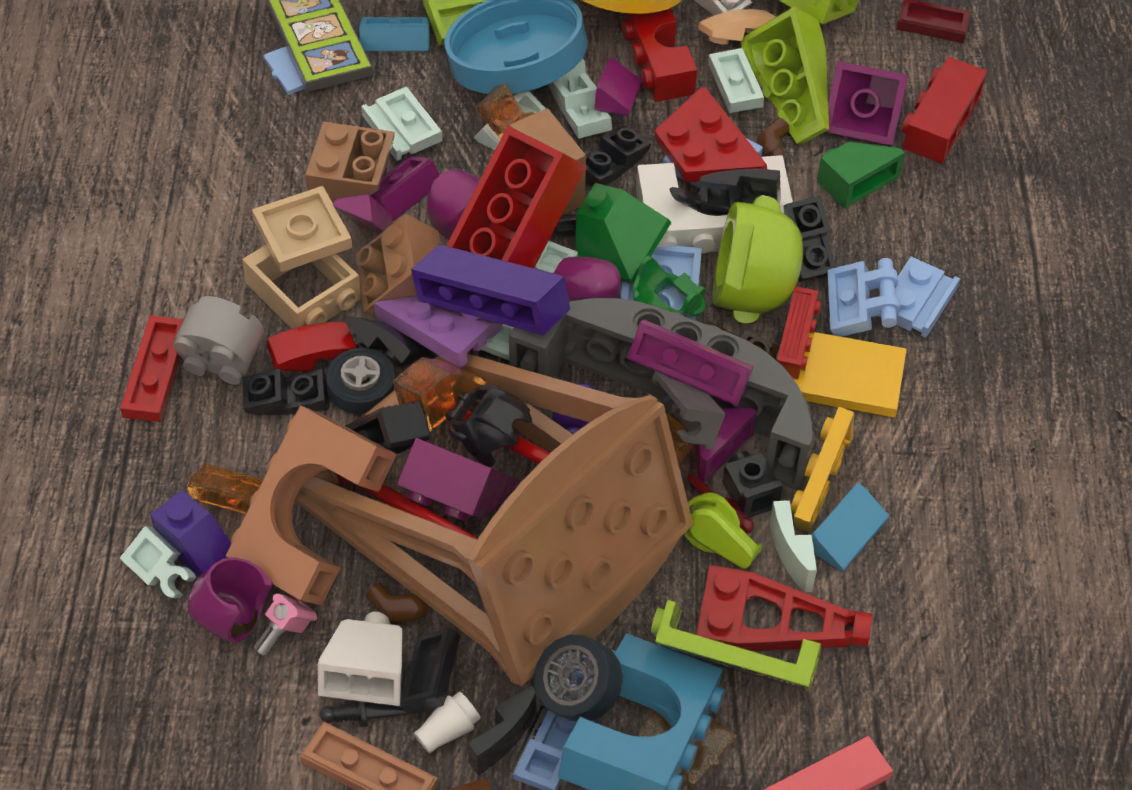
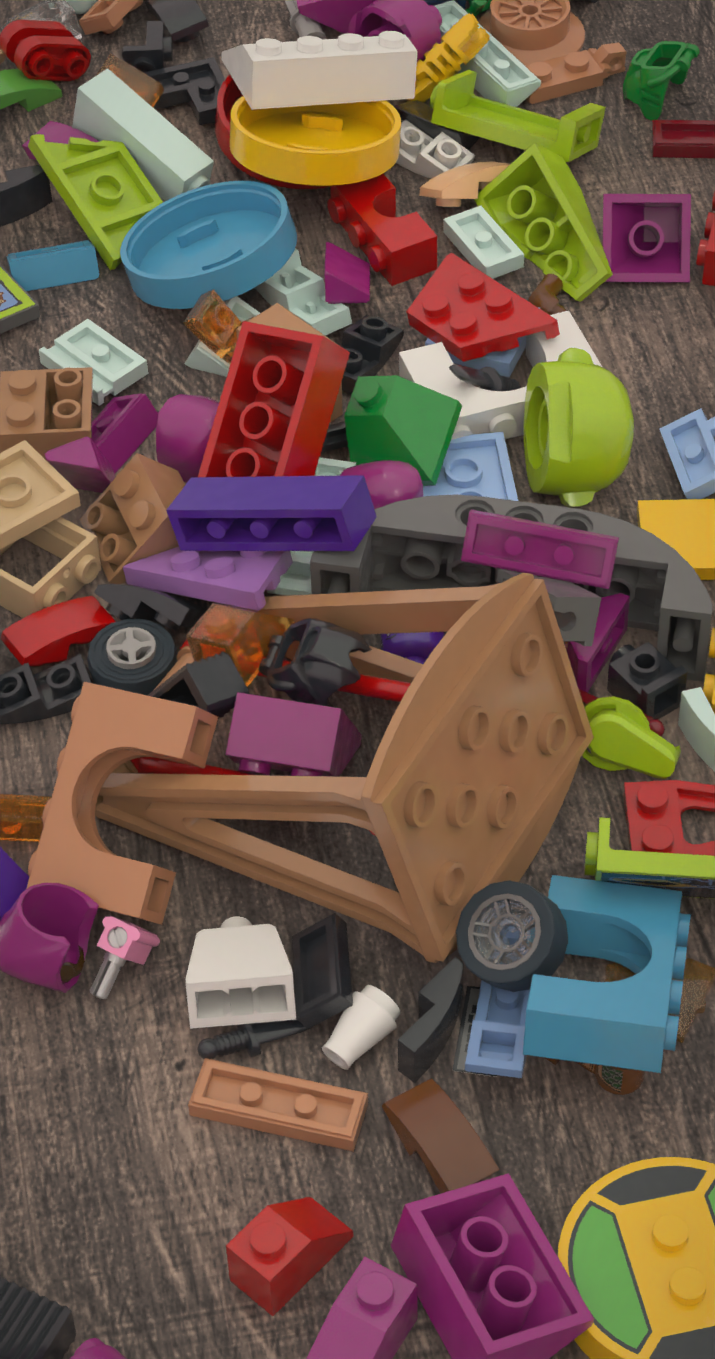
camera: 10 degrees left, 5 degrees down
reddish brown arm [366,583,429,623] -> none
green helmet [633,256,706,318] -> none
black slope [700,169,781,212] -> none
red piece [776,286,821,379] -> none
black slope [783,196,837,282] -> none
green slope [817,142,905,208] -> none

